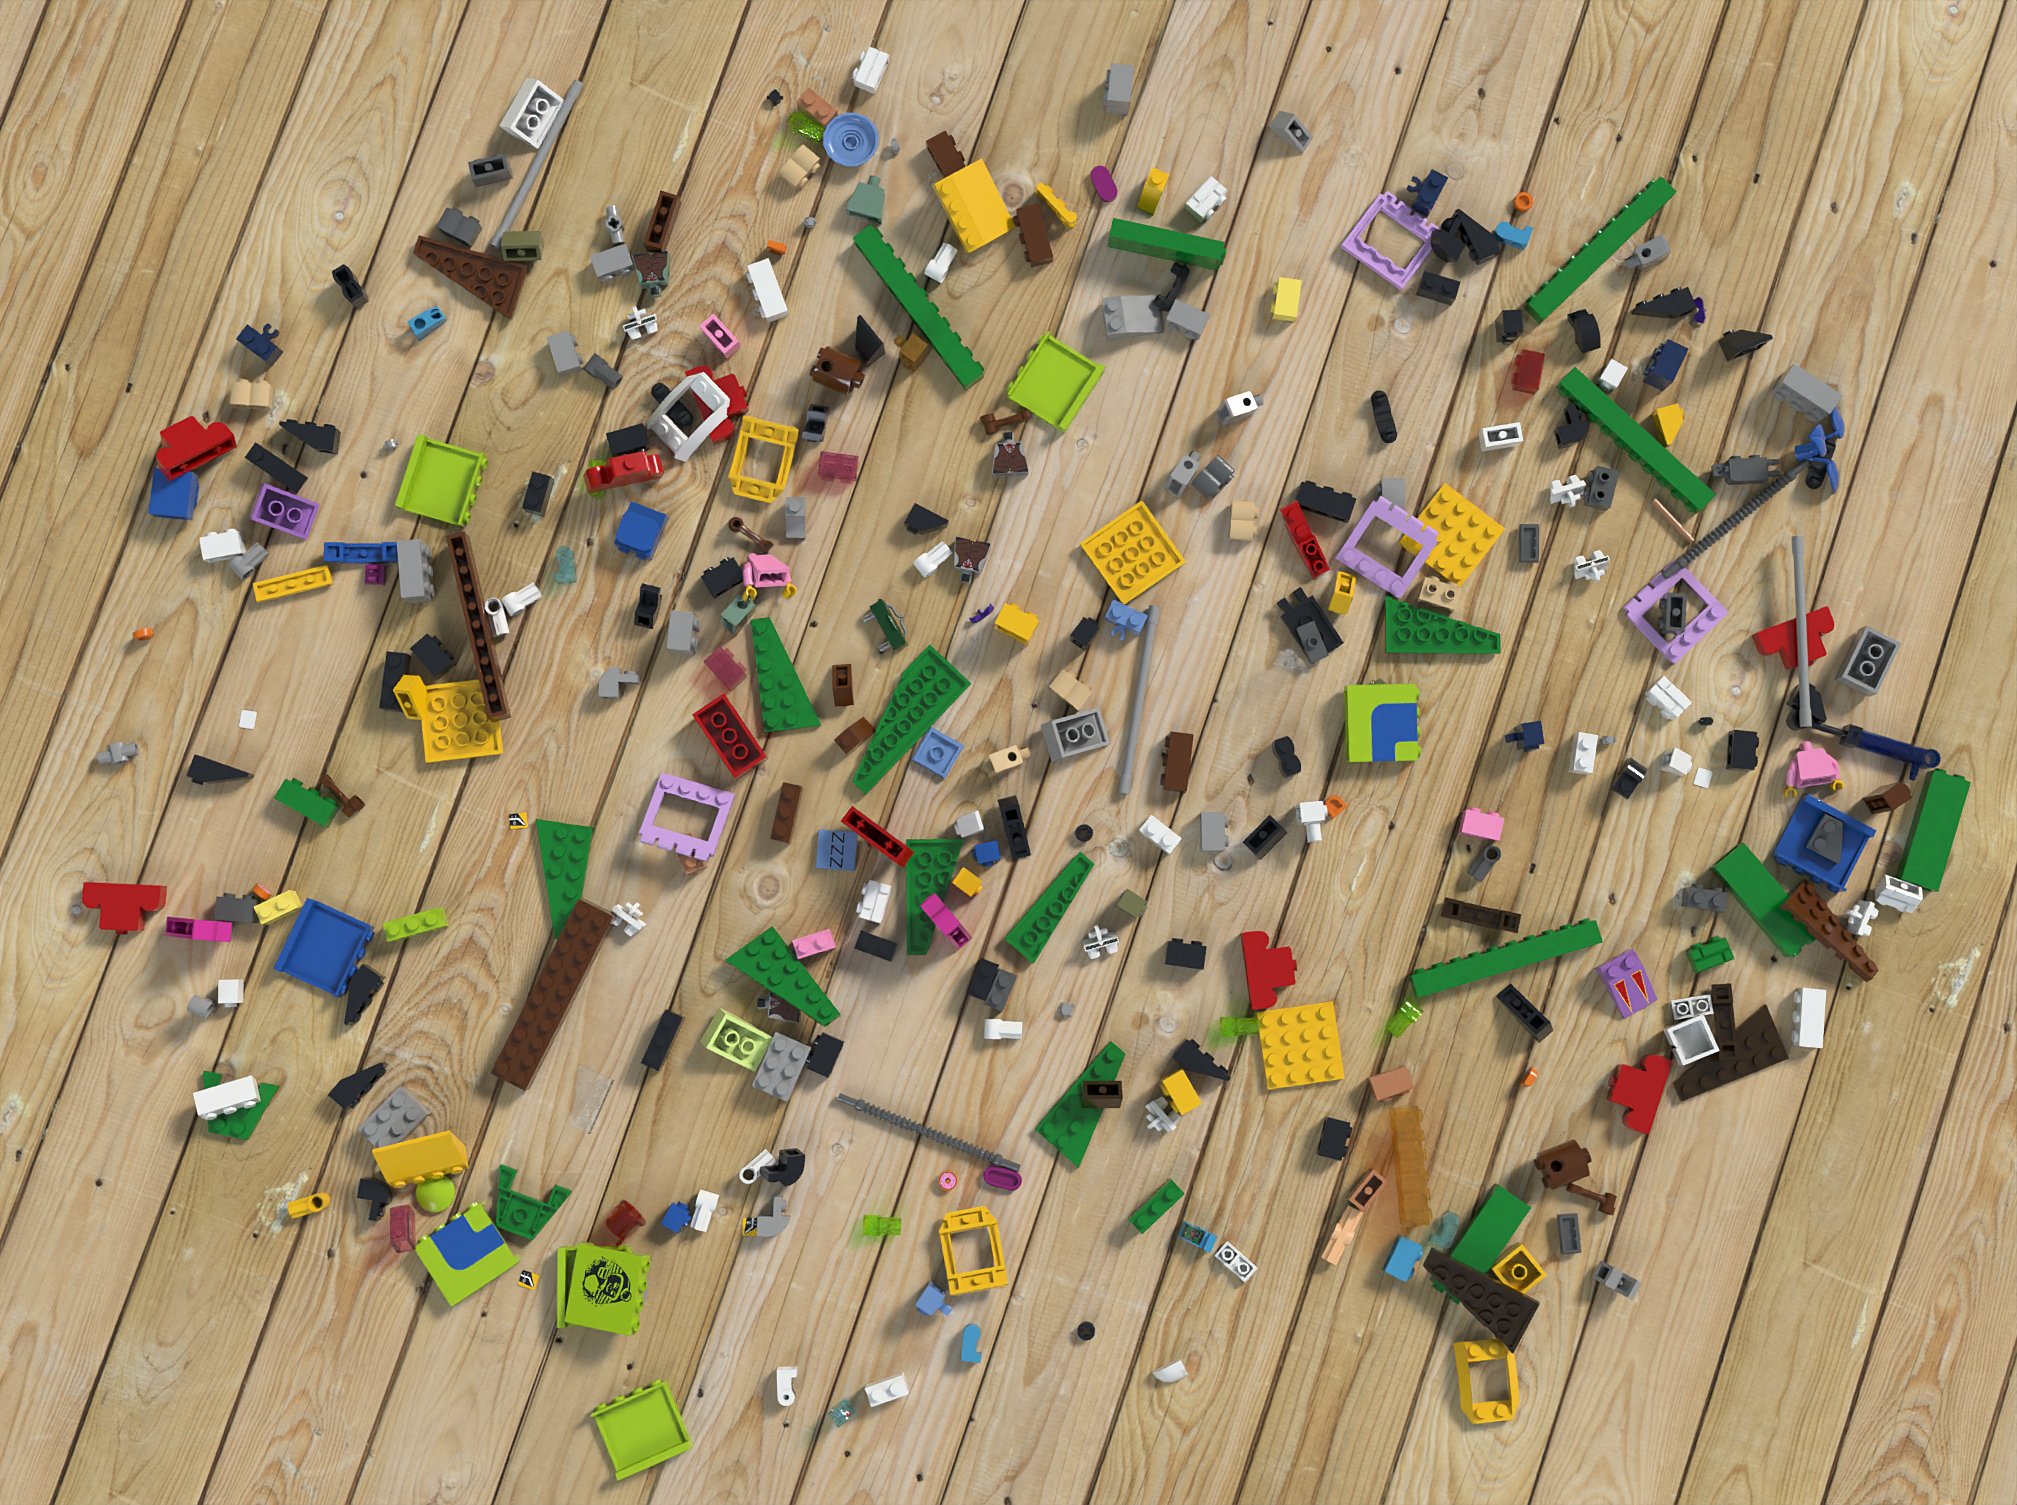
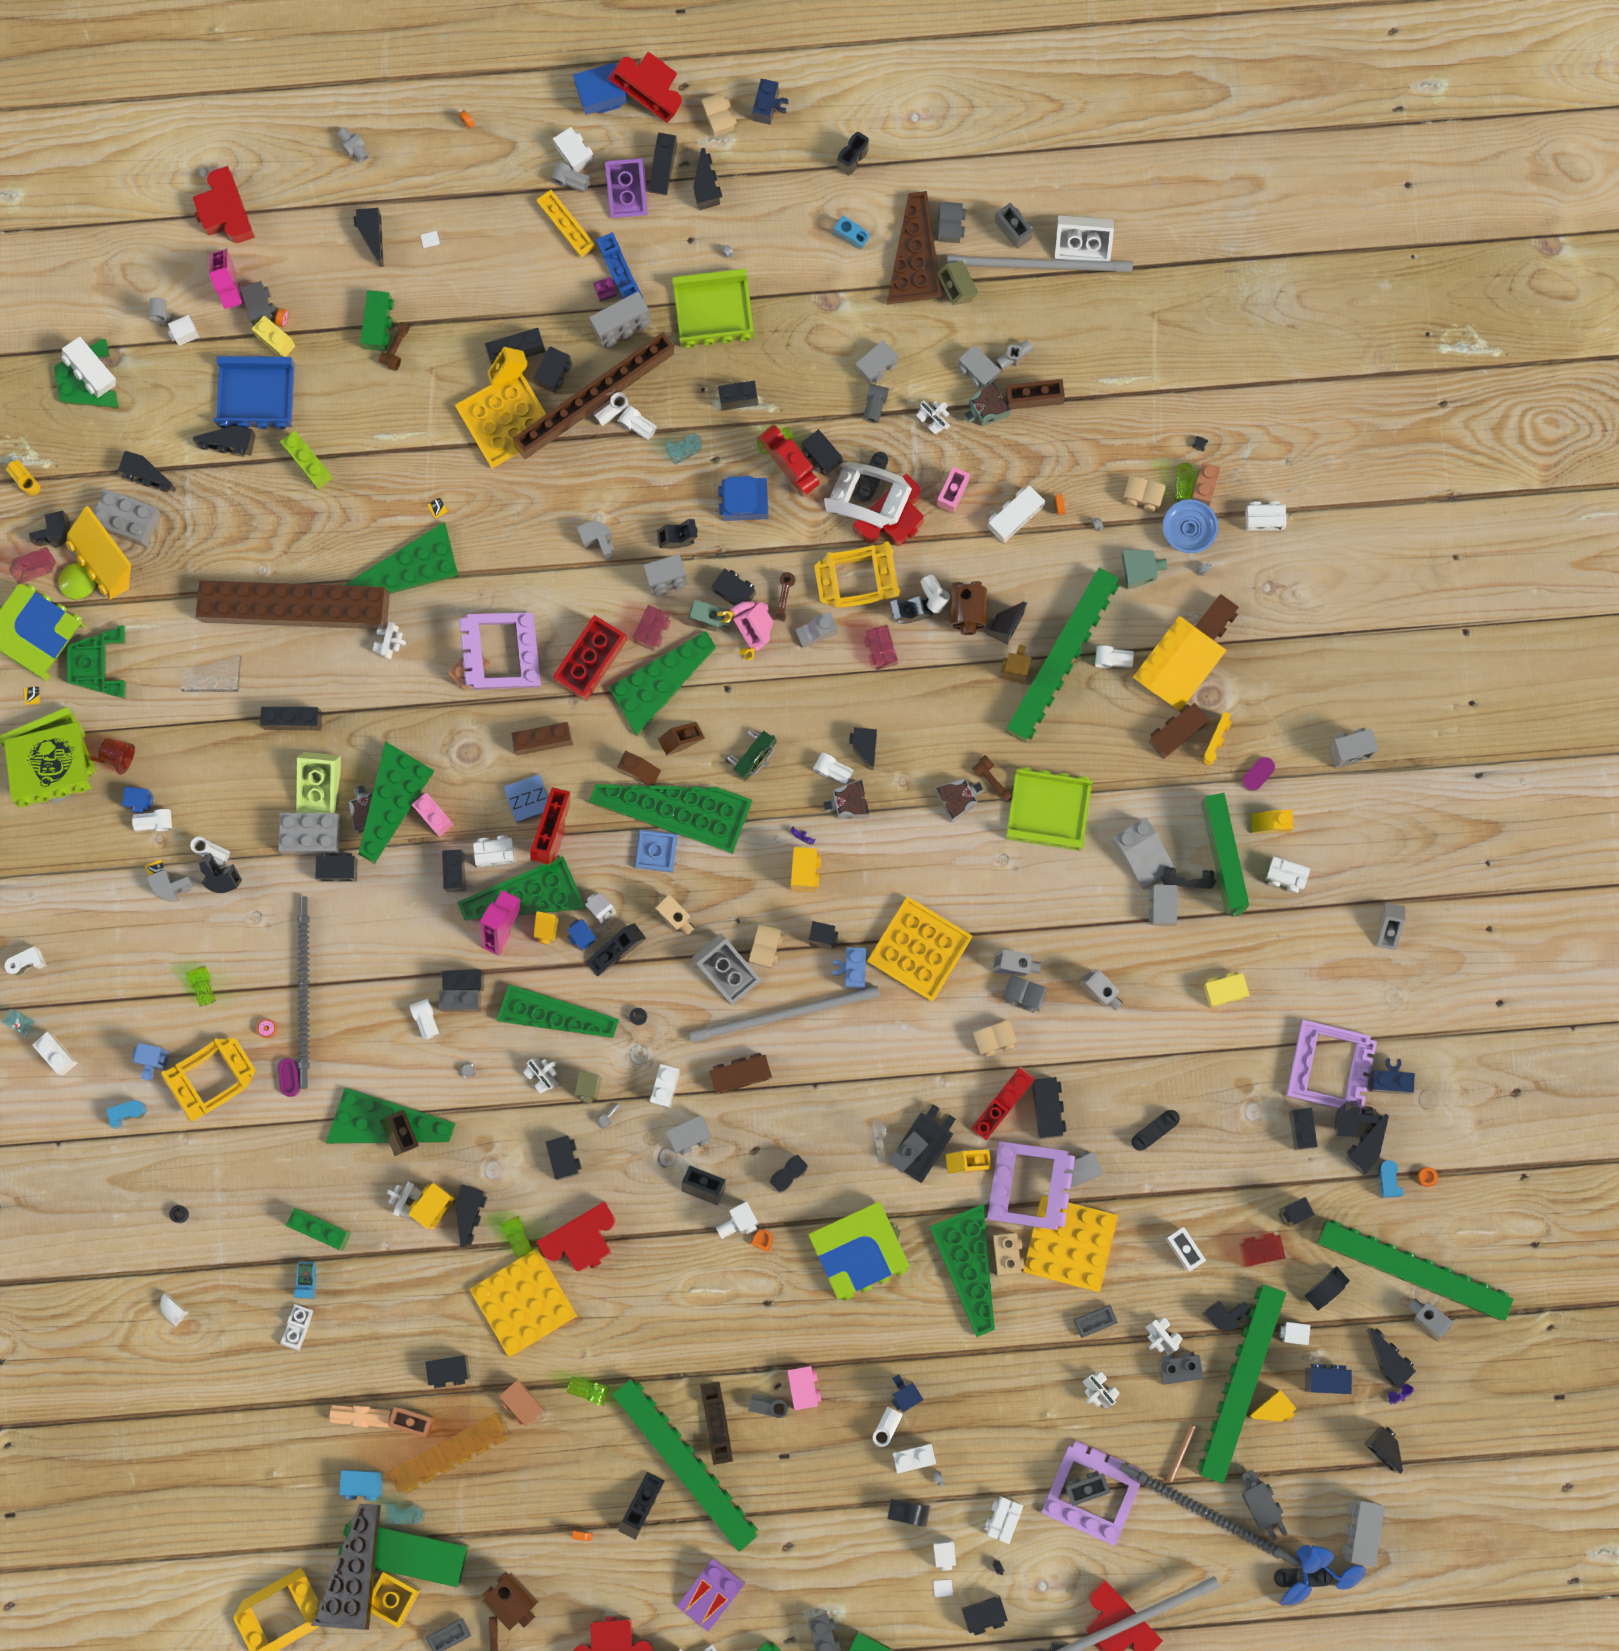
camera: 75 degrees right, 5 degrees down
none -> light grey hand [598,1103,620,1129]
none -> white piece [873,1407,903,1447]
none -> white piece [920,575,950,613]

